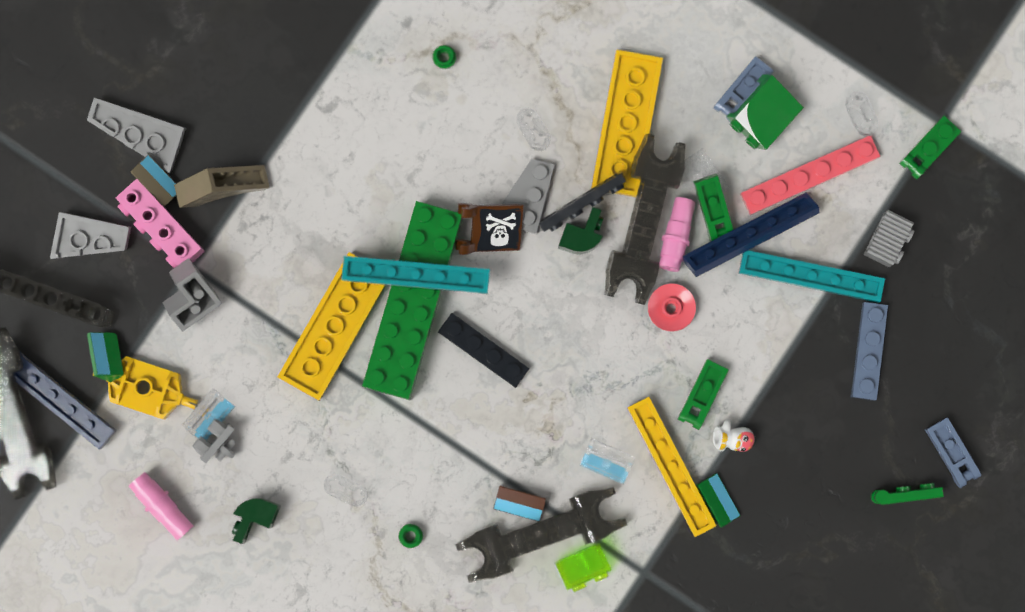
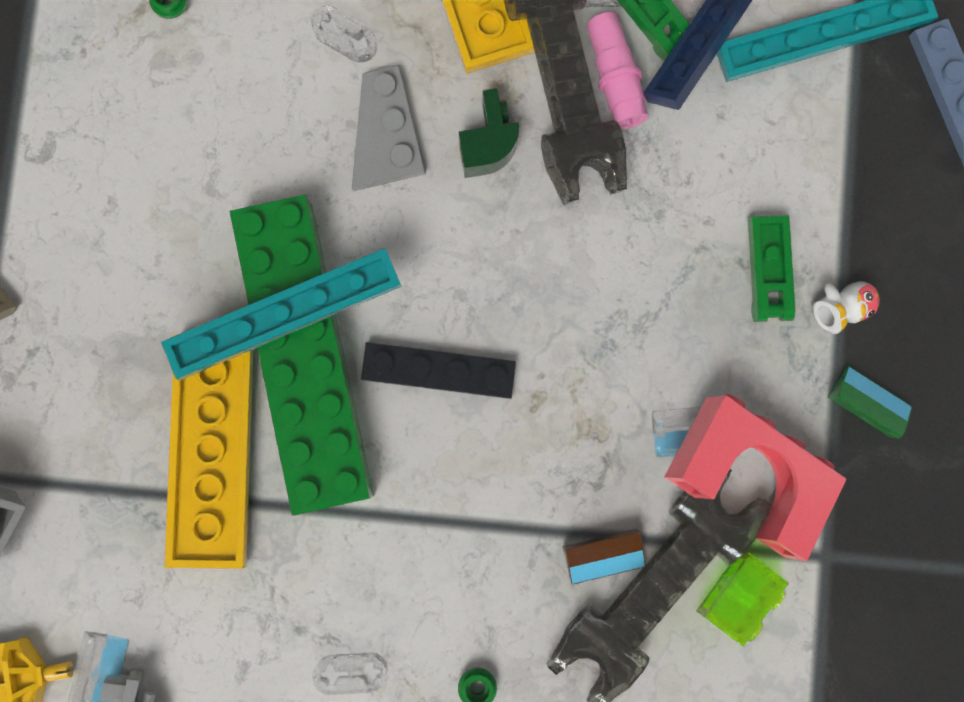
camera: 35 degrees left, 0 degrees up
flag [455,203,524,255] -> none
black plate [539,171,626,232] -> none
yellow plate [627,397,716,537] -> none
coral dish [648,284,696,332] -> none
none -> coral arch [664,394,847,561]

